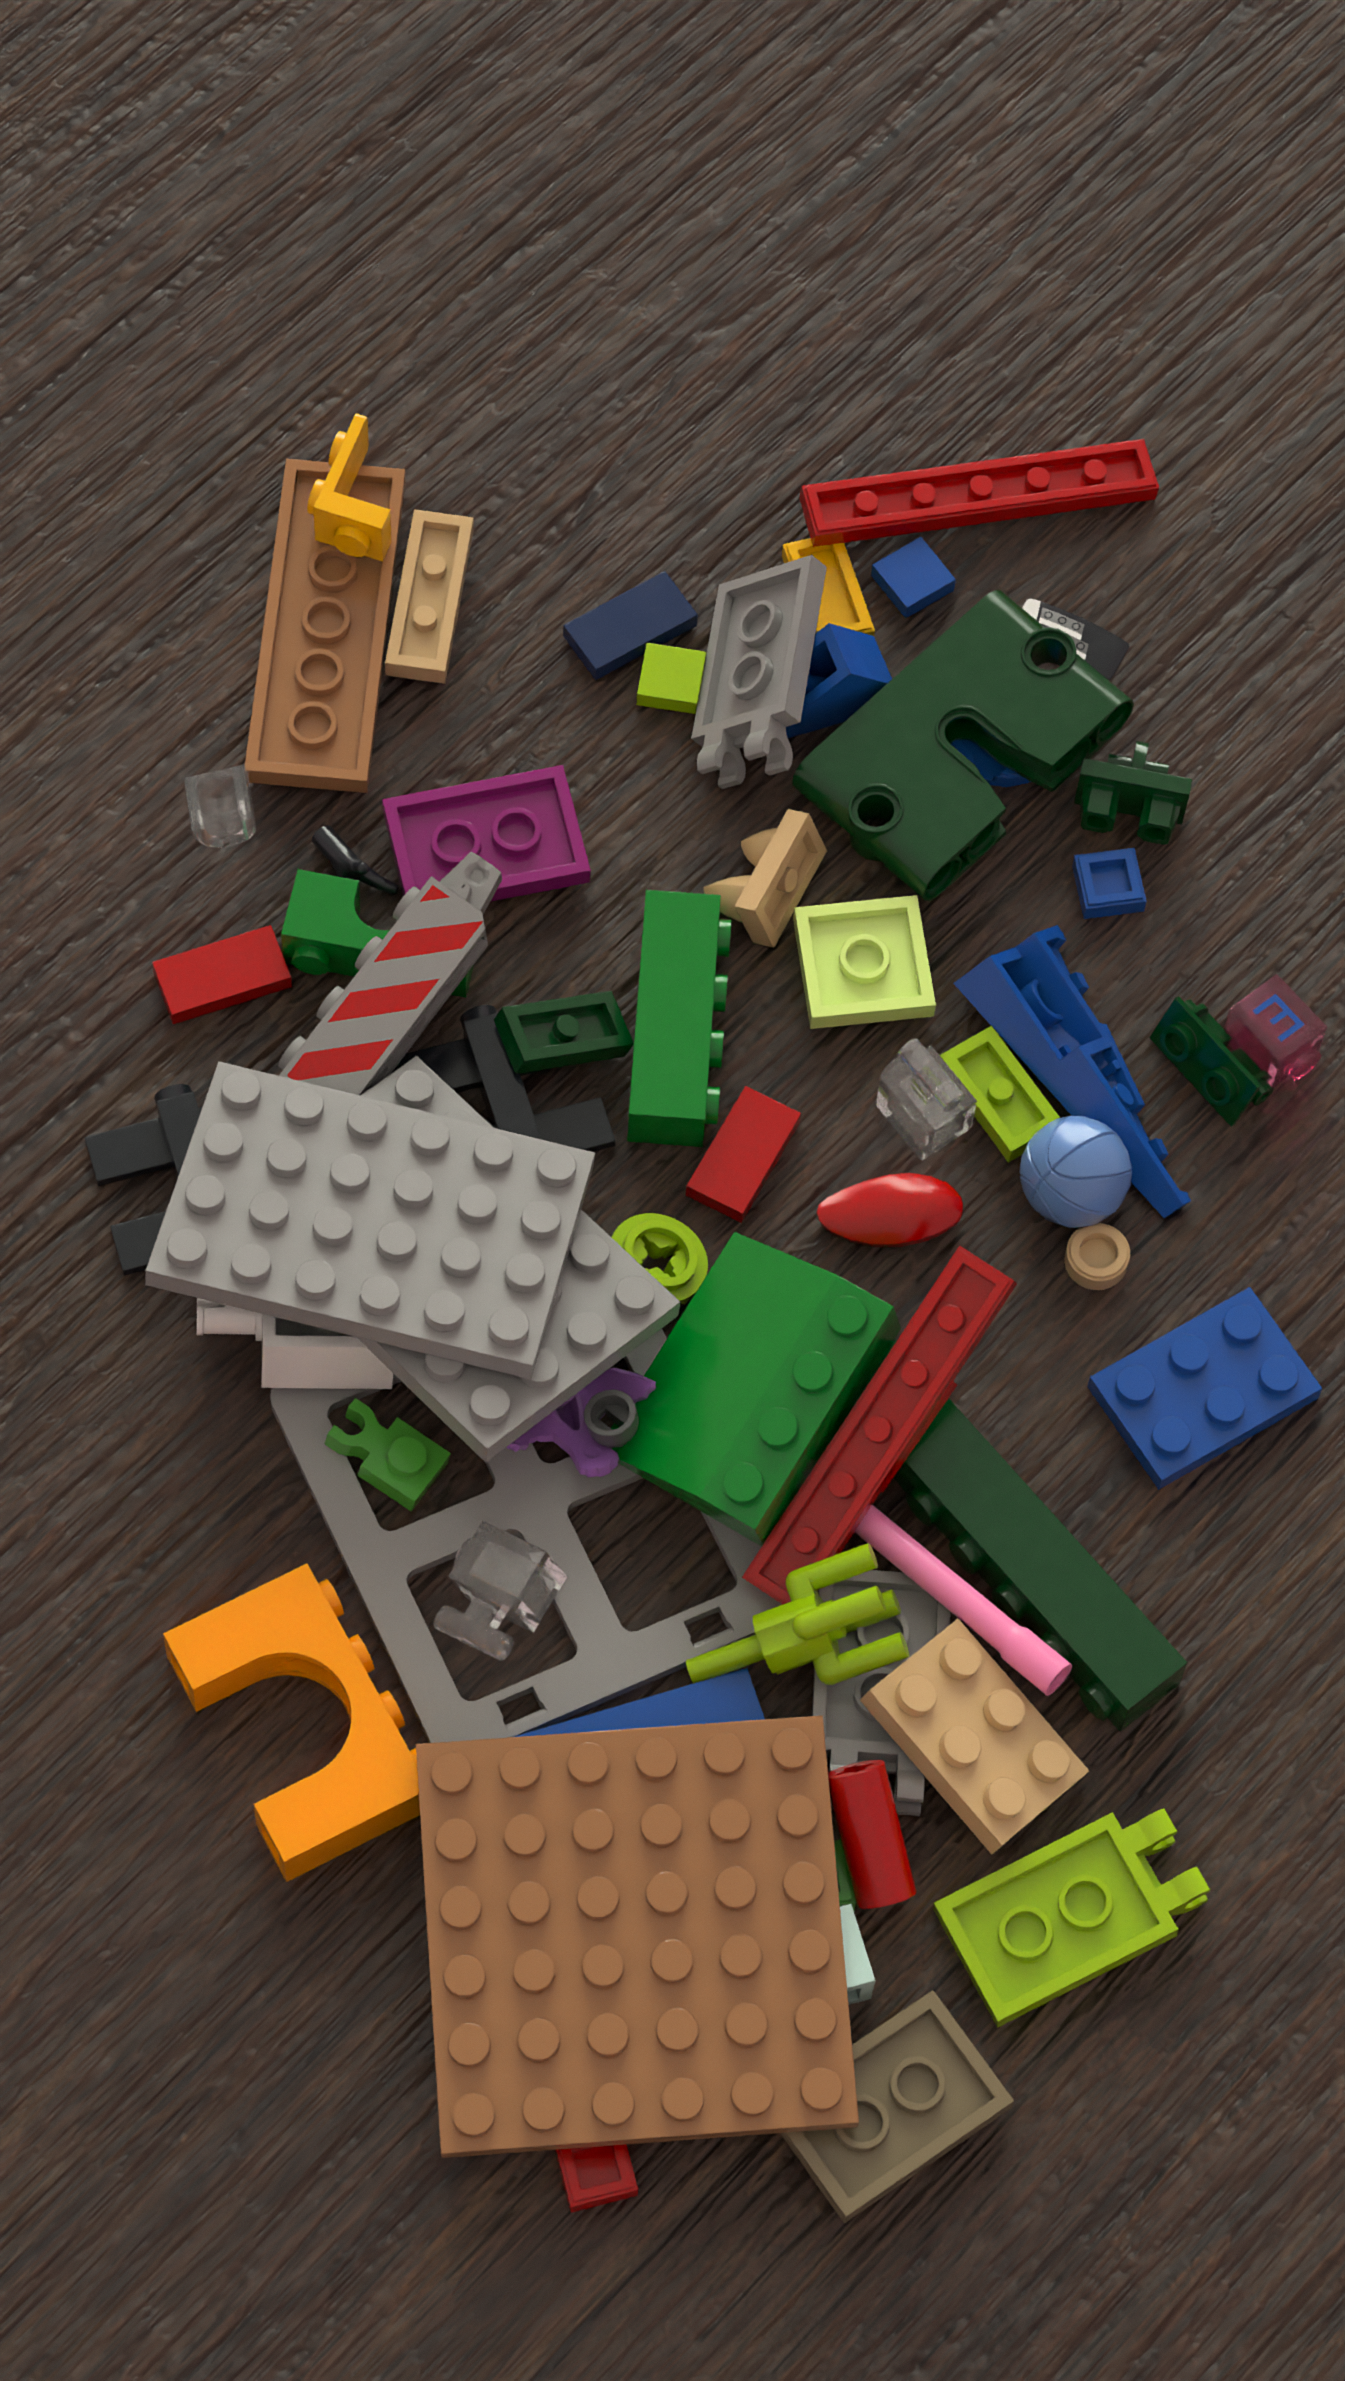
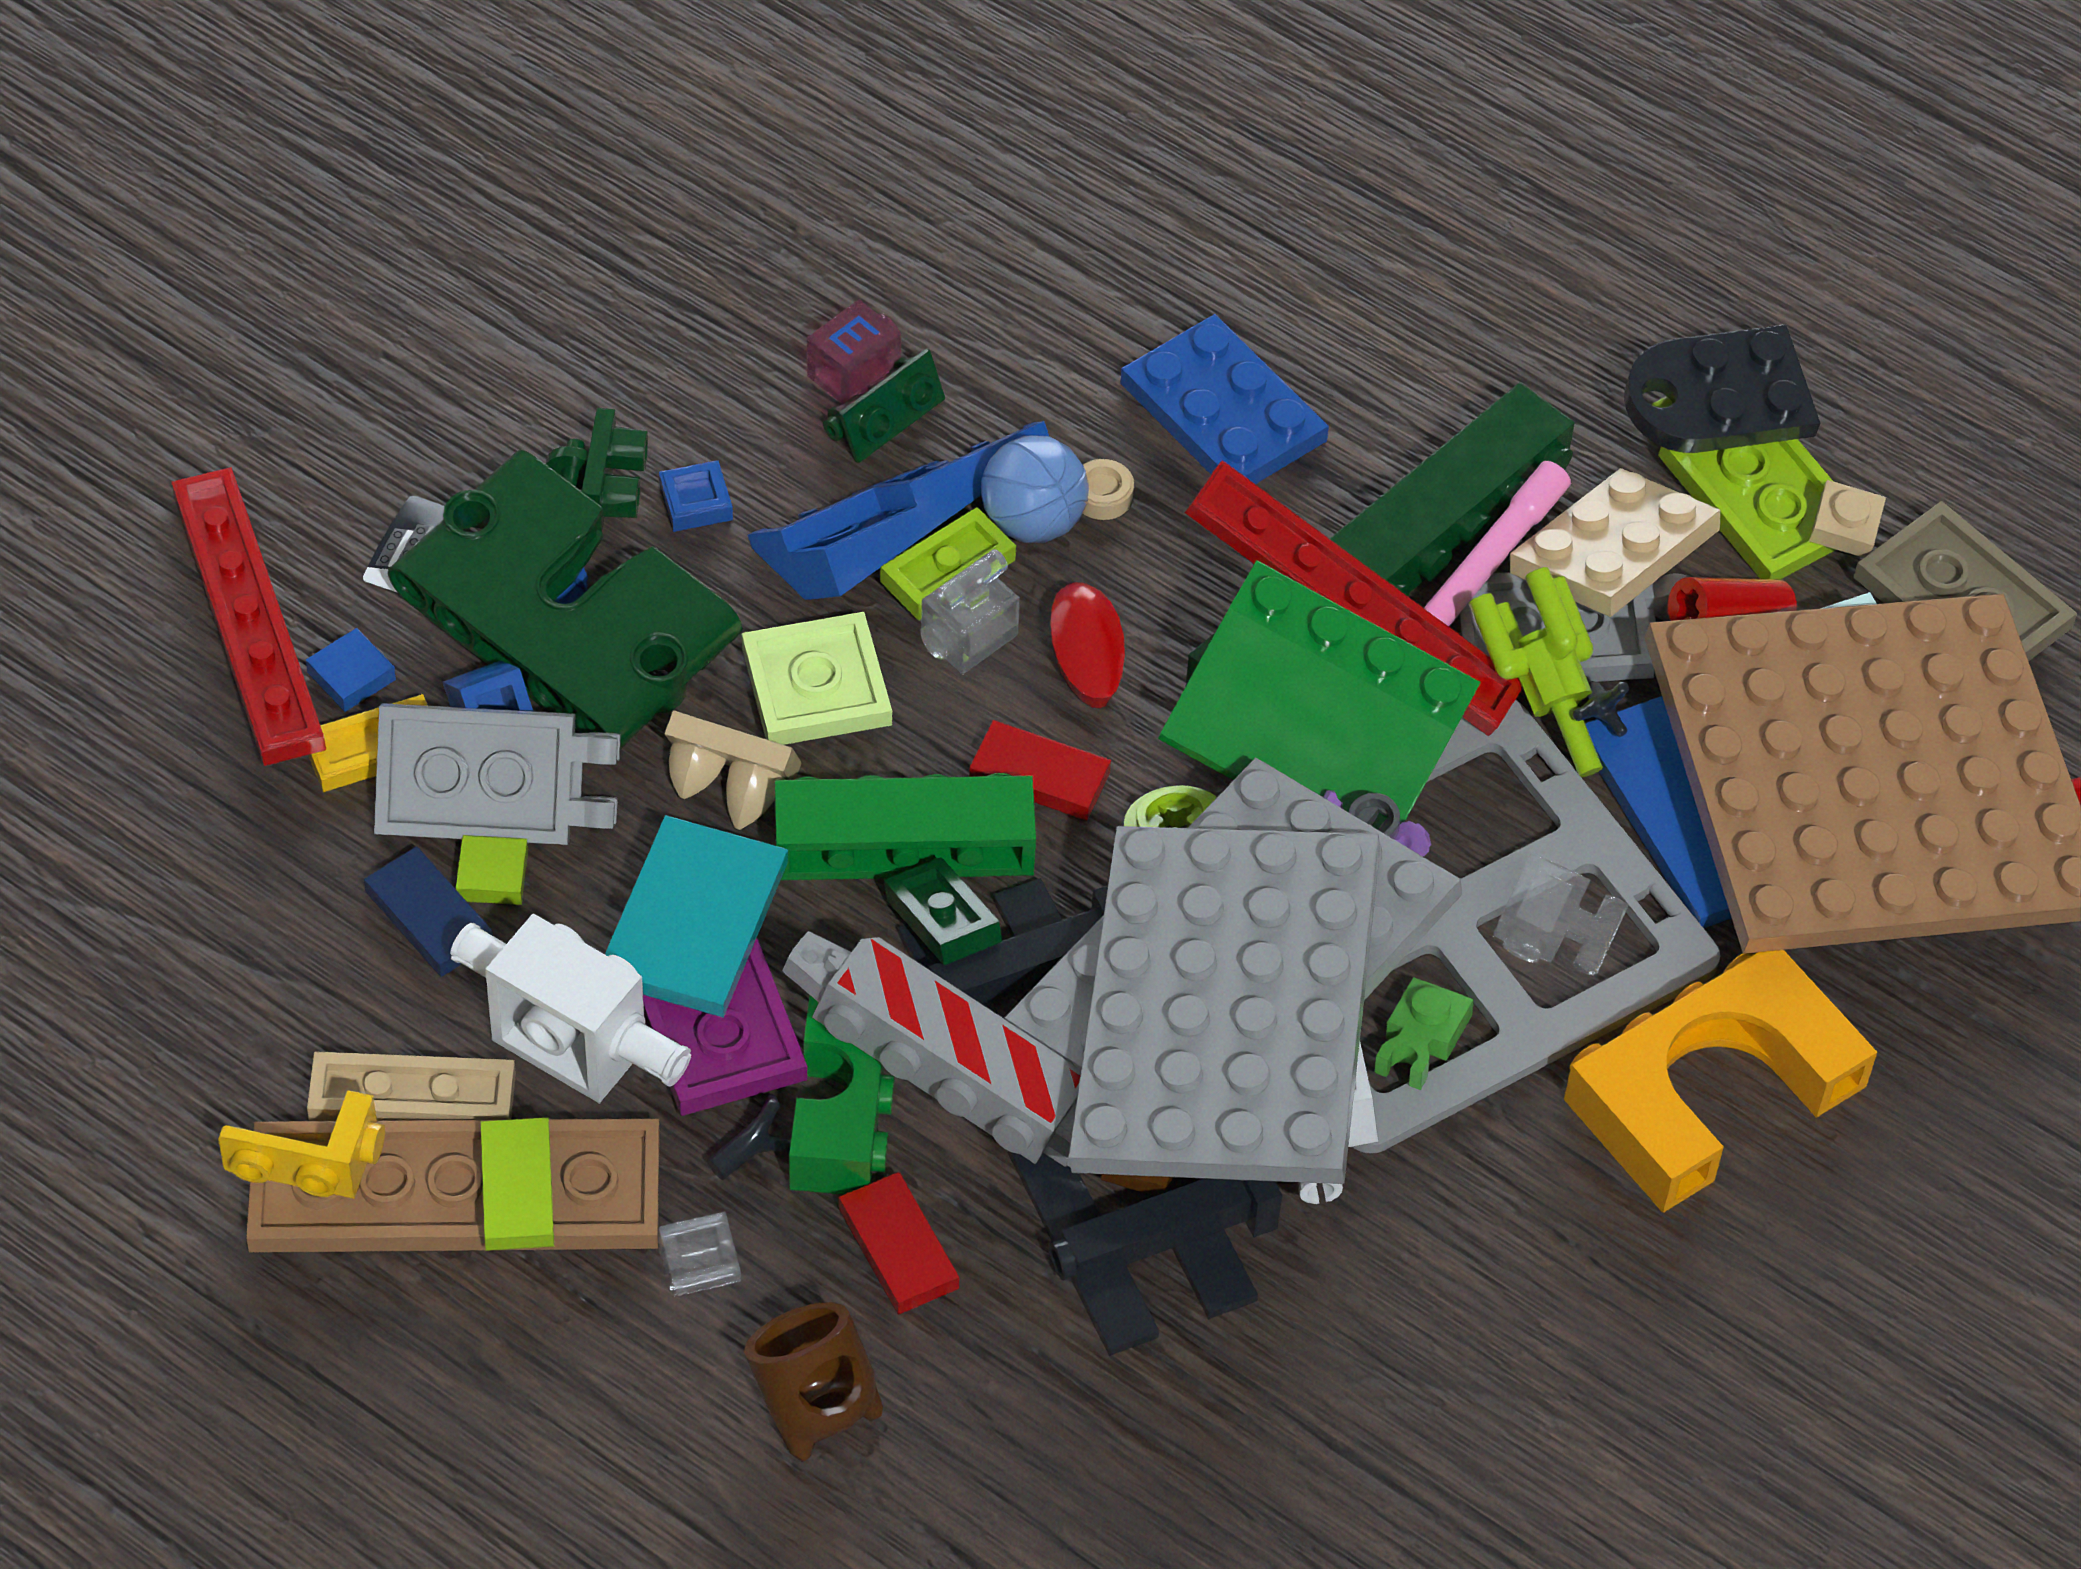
camera: 95 degrees left, 10 degrees down
none -> white brick [450,913,691,1104]
none -> lime tile [481,1117,555,1251]
none -> teal tile [605,815,788,1018]
none -> reddish brown piece [744,1302,883,1462]
none -> black bar [1572,682,1629,737]
none -> black plate [1624,324,1821,453]
none -> tan plate [1809,480,1886,558]

